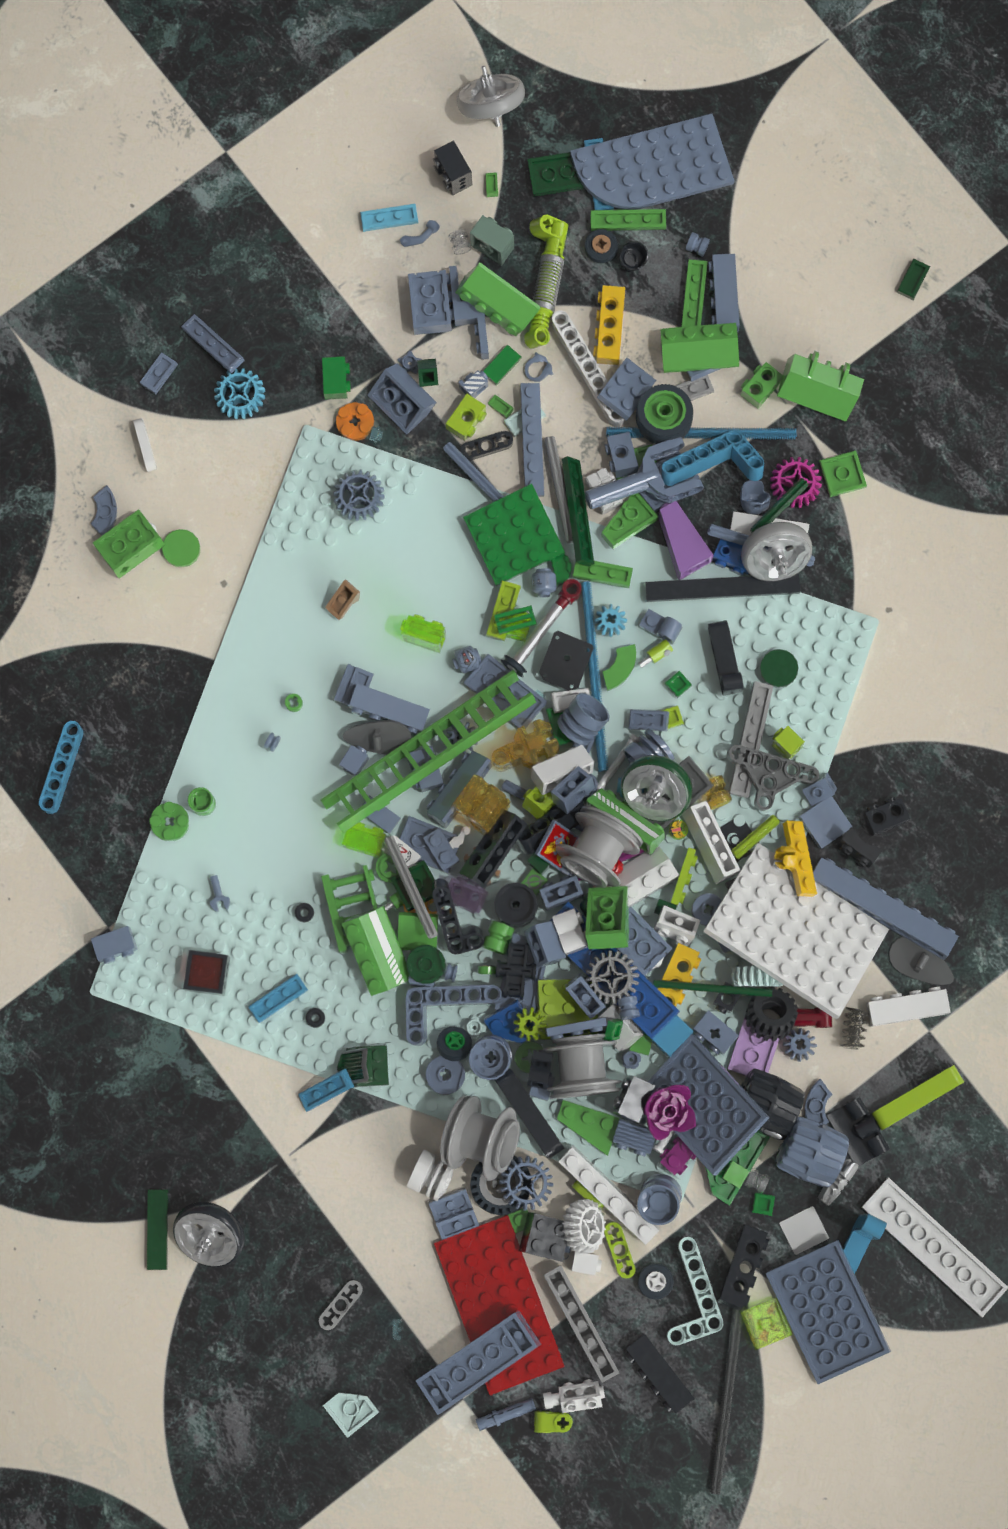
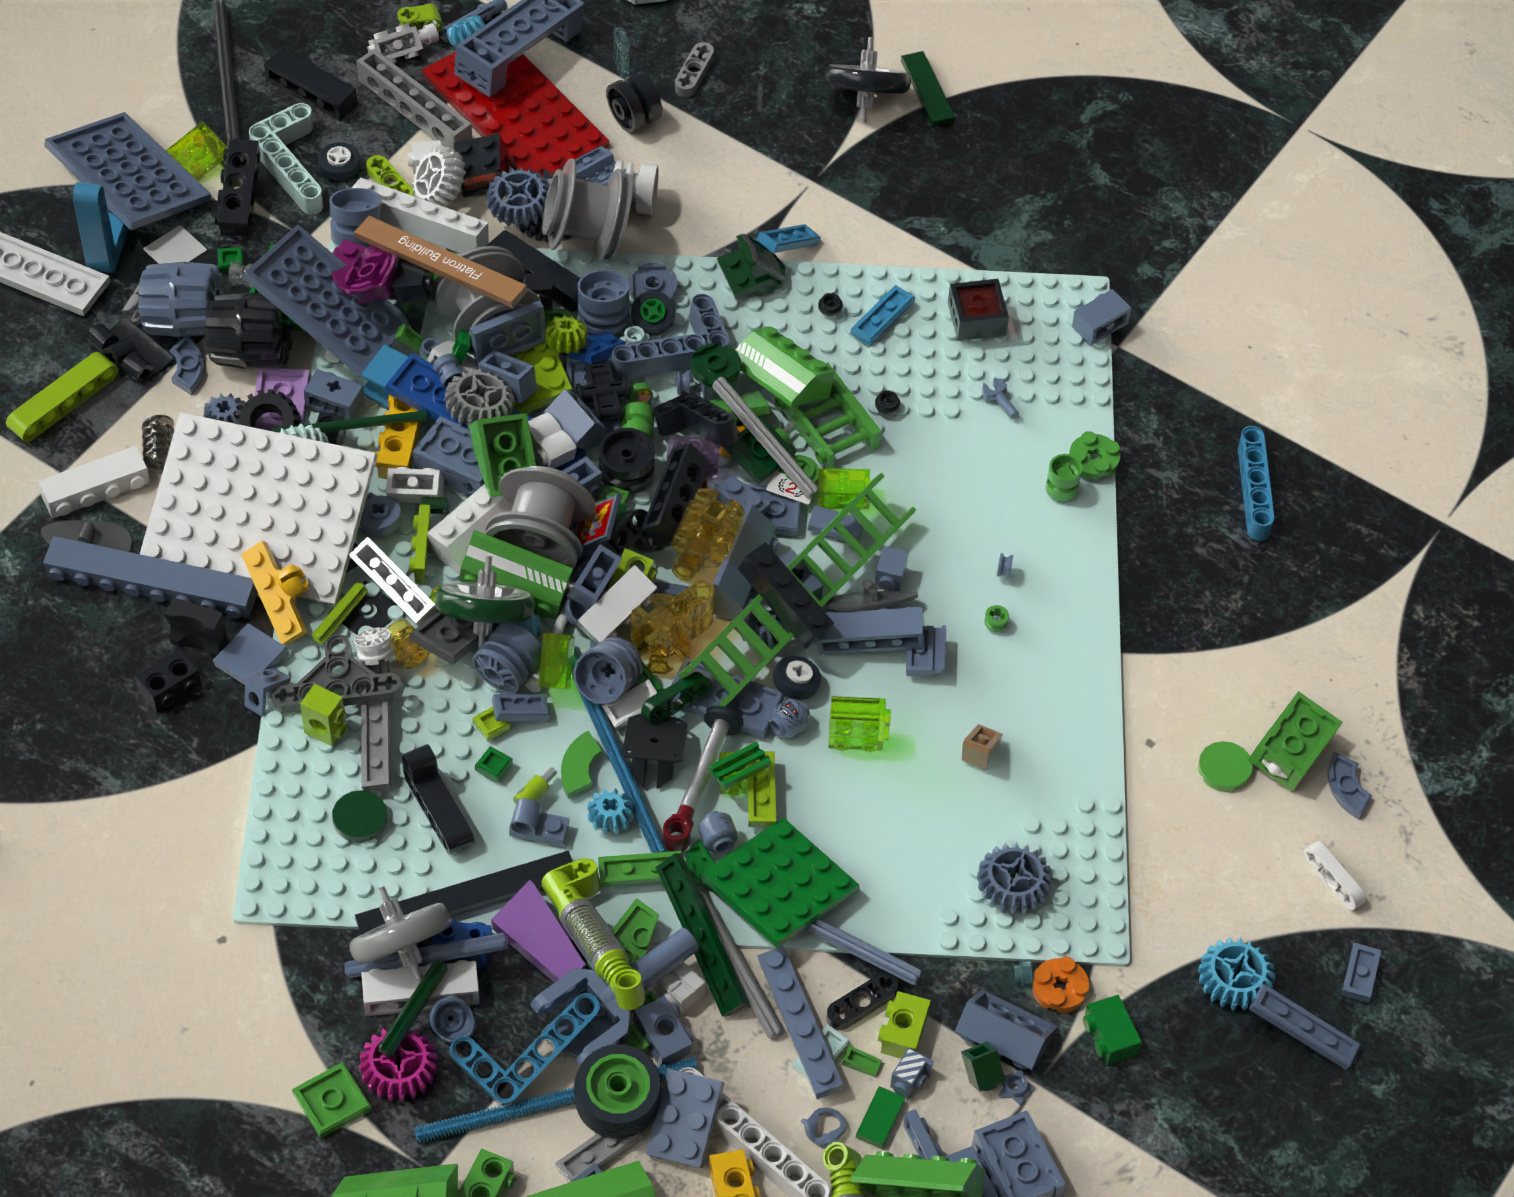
camera: 155 degrees right, 25 degrees down
none -> medium nougat tile [354,216,528,308]
none -> white wheel [354,628,395,665]
none -> bright green piece [395,324,426,354]
none -> medium azure gear [447,16,485,50]
none -> clear neon green brick [538,633,575,690]
none -> lime piece [541,858,645,1010]
none -> black wheel [606,71,663,133]
none -> dark green beam [641,671,712,724]
none -> black brick [737,542,834,649]
none -> black wheel [773,656,821,700]

